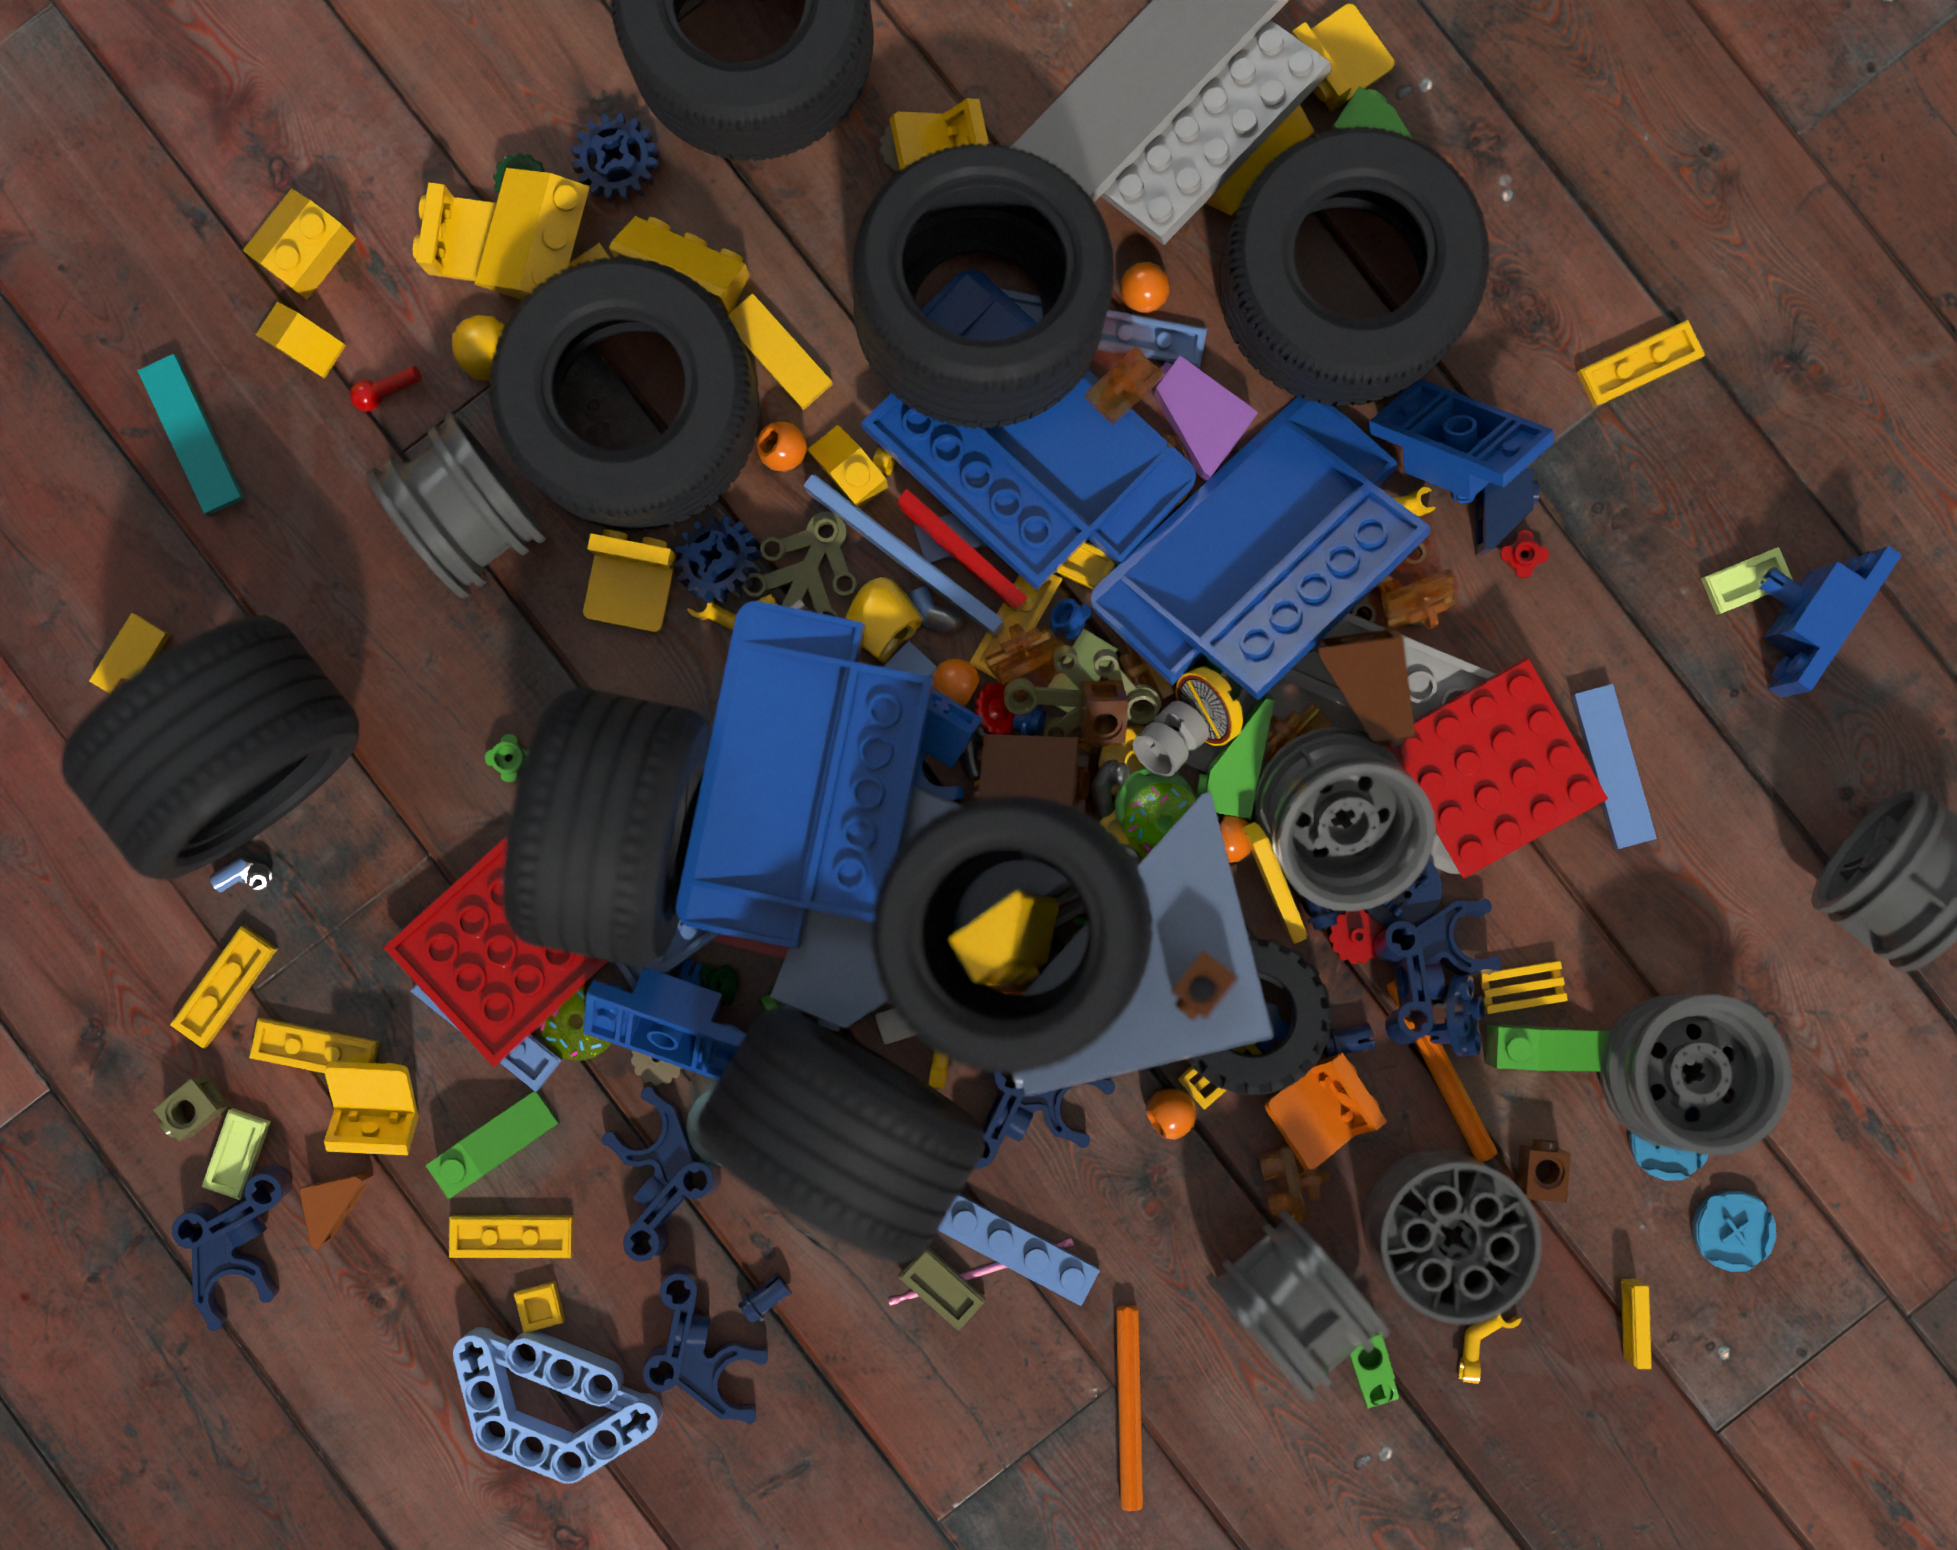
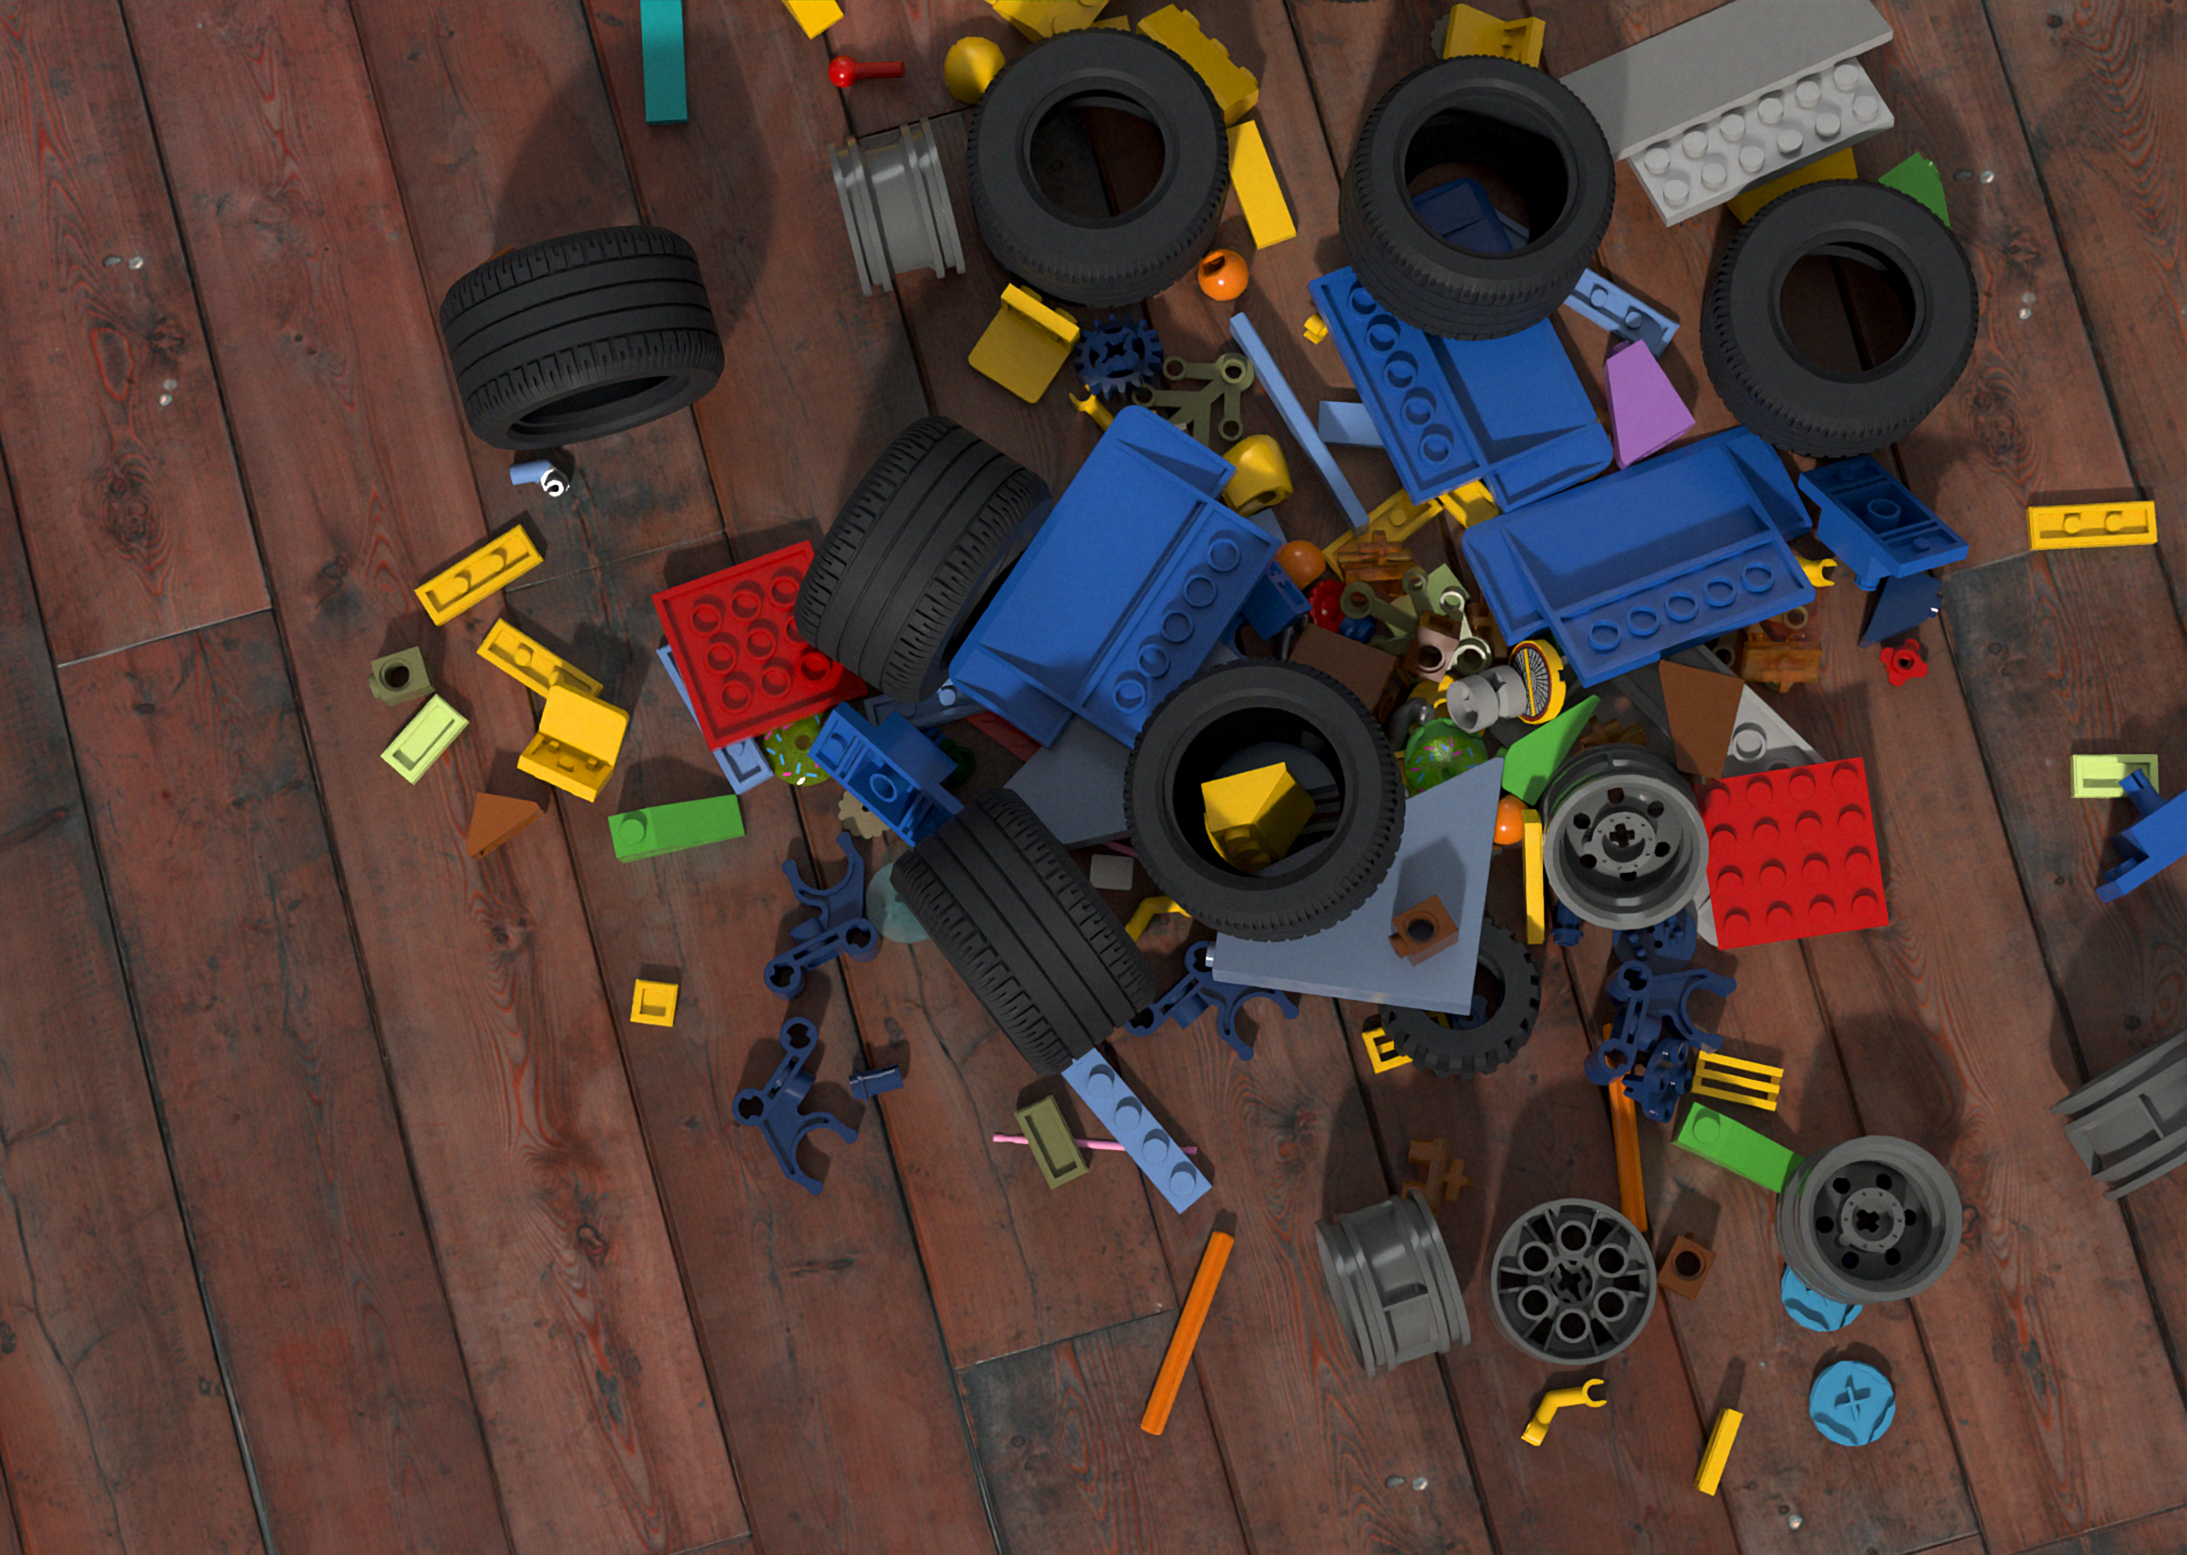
camera: 25 degrees right, 5 degrees down
yellow tile [89,613,170,693] -> none
dark blue piece [172,1164,292,1331] -> none
yellow tile [449,1215,574,1258] -> none
light blue piece [453,1327,663,1484] -> none
bright green plate [485,734,528,782] -> none
yellow slope [807,425,888,510] -> none
red tile [897,489,1028,613] -> none
flat silver arm [909,586,963,634] -> none
blue plate [1050,598,1092,640] -> none
clear orange hips [1084,346,1165,425] -> none
orange piece [1120,262,1170,313] -> none
orange piece [1145,1088,1197,1140] -> none
orange bracket [1265,1053,1387,1170] -> none
yellow bracket [1291,4,1394,112] -> none
dark blue pin [1323,1023,1375,1058] -> none
red piece [1329,909,1382,964] -> none
bright green leg [1348,1333,1399,1409] -> none
medium blue tile [1571,684,1657,849] -> none

